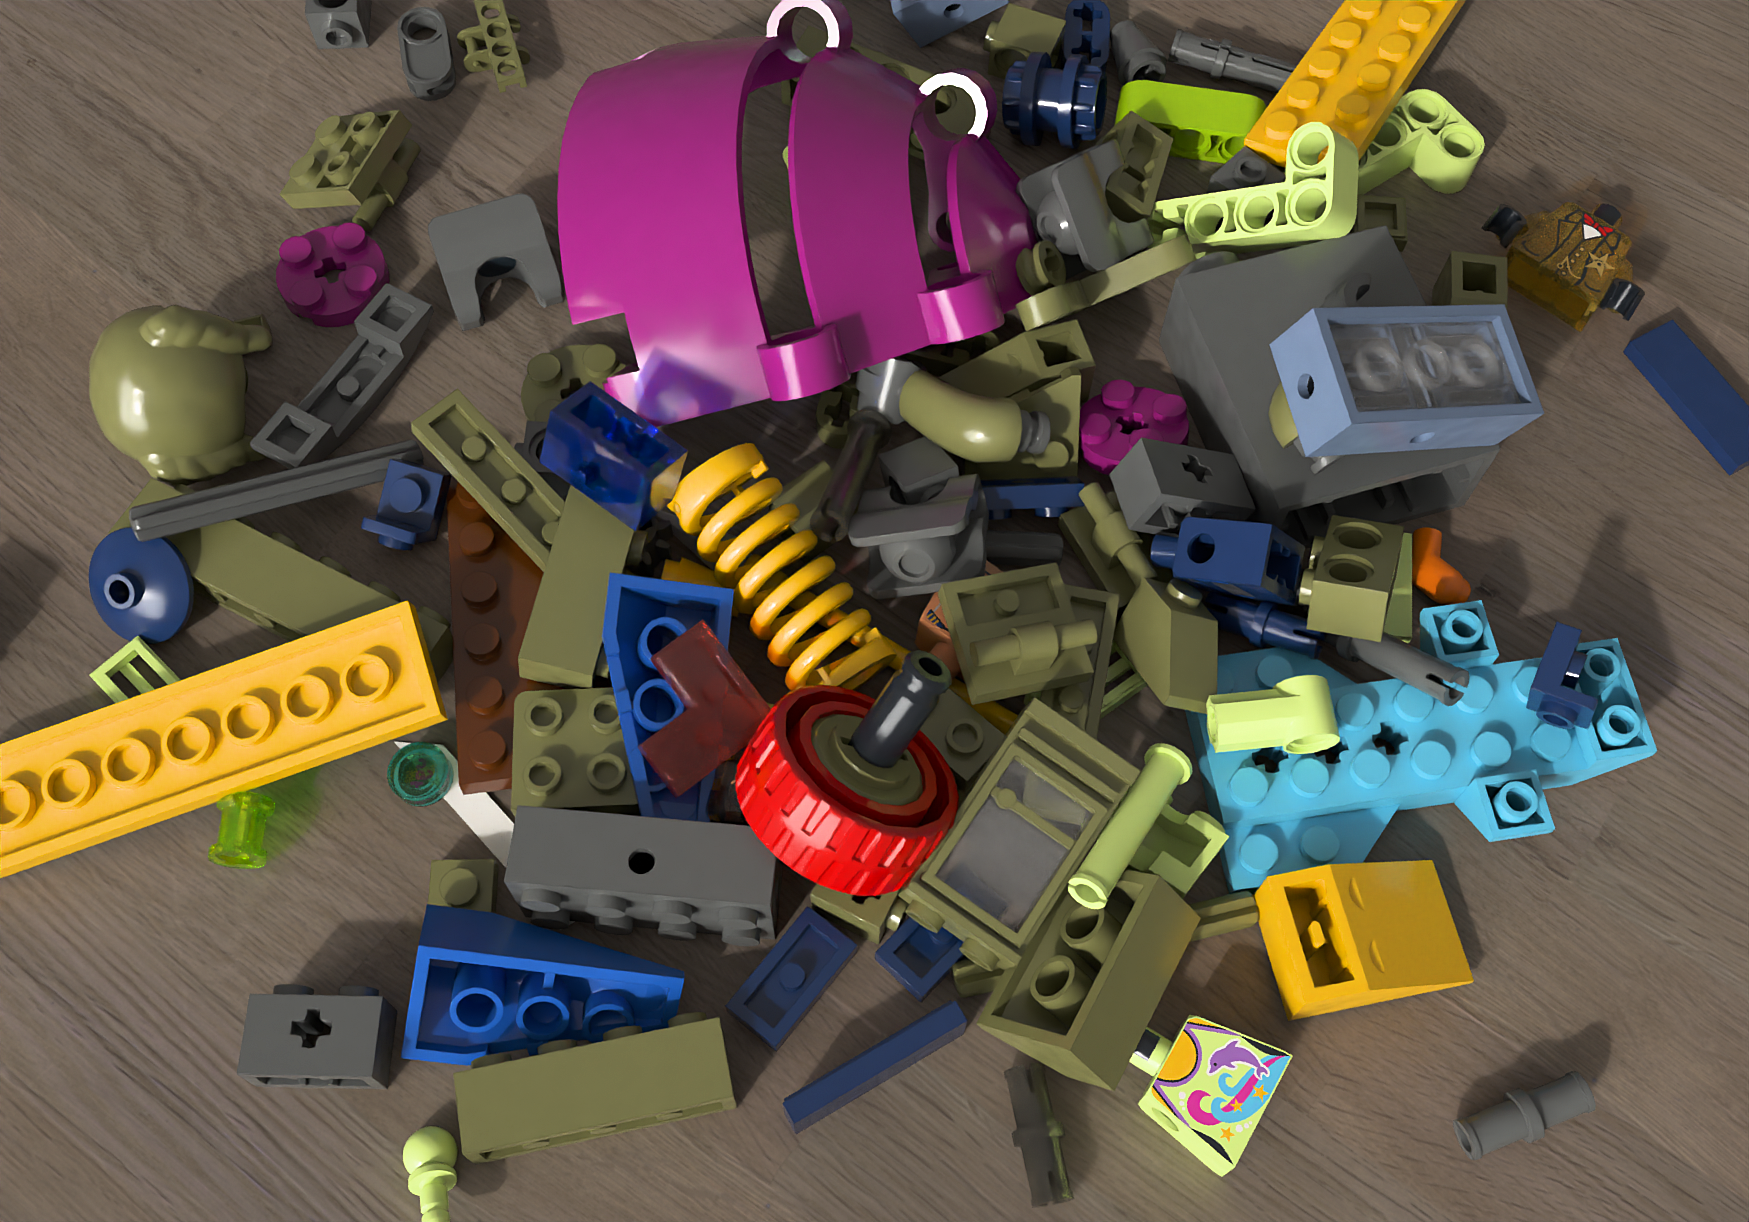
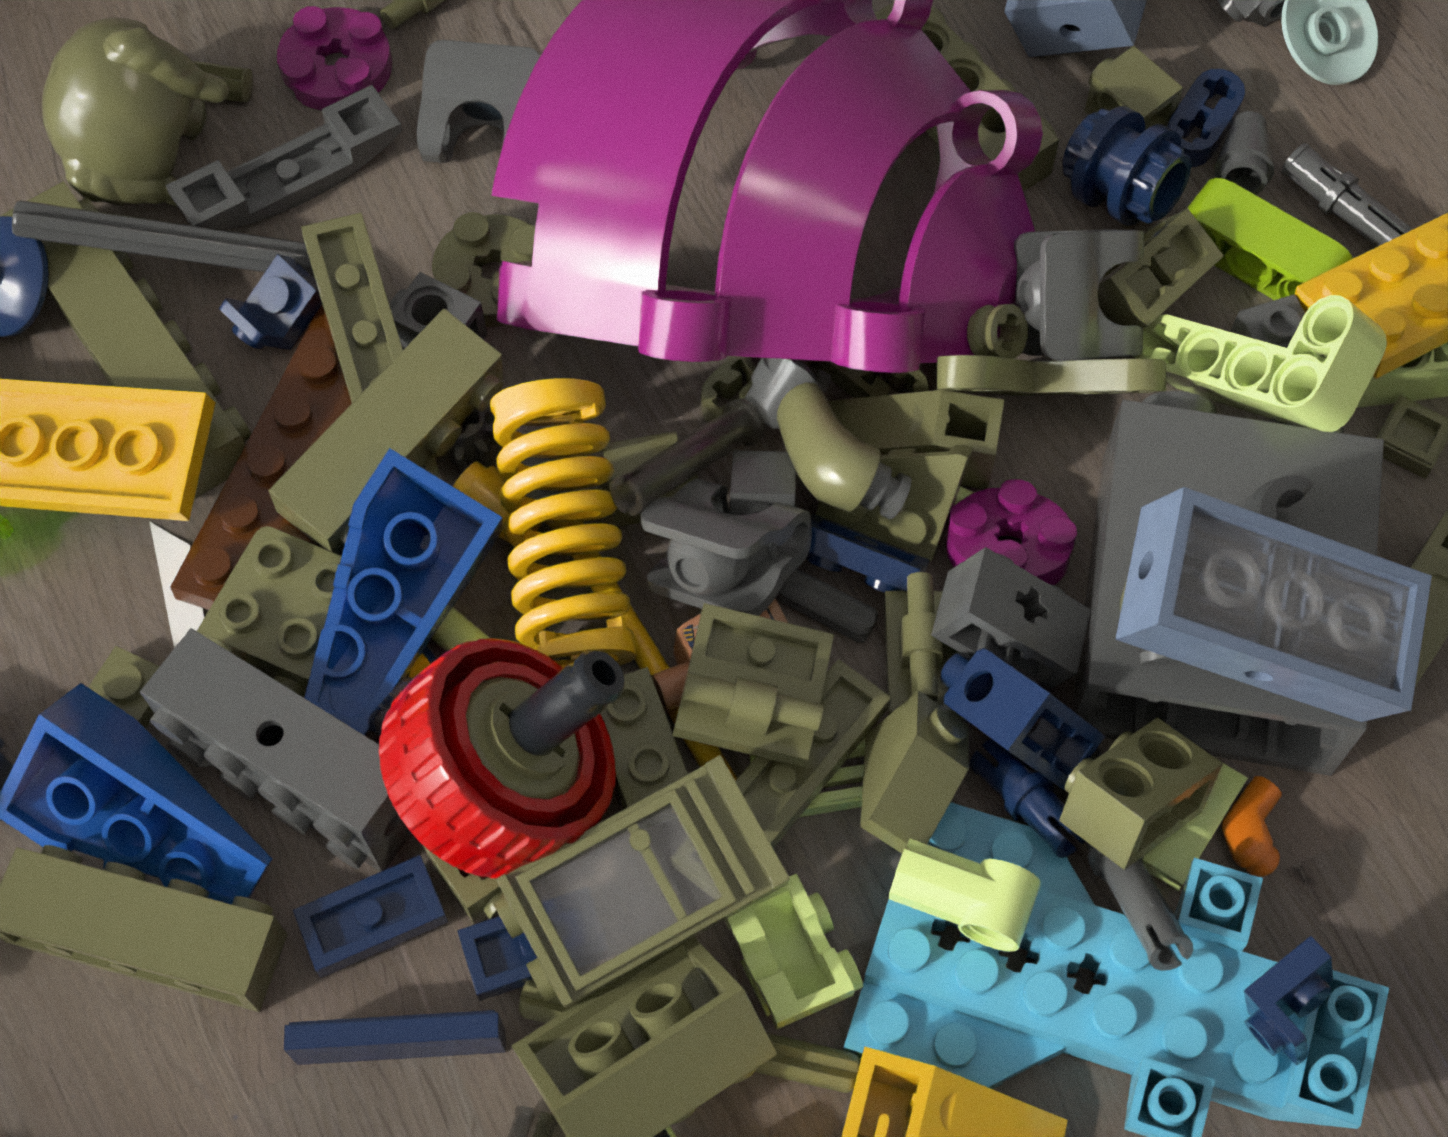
camera: 30 degrees right, 0 degrees up
clear green tile [387,742,454,807] -> none
clear blue brick [539,381,688,531] -> none
clear red tile [638,619,771,798] -> none
yellowish green pin [1068,743,1193,909] -> none

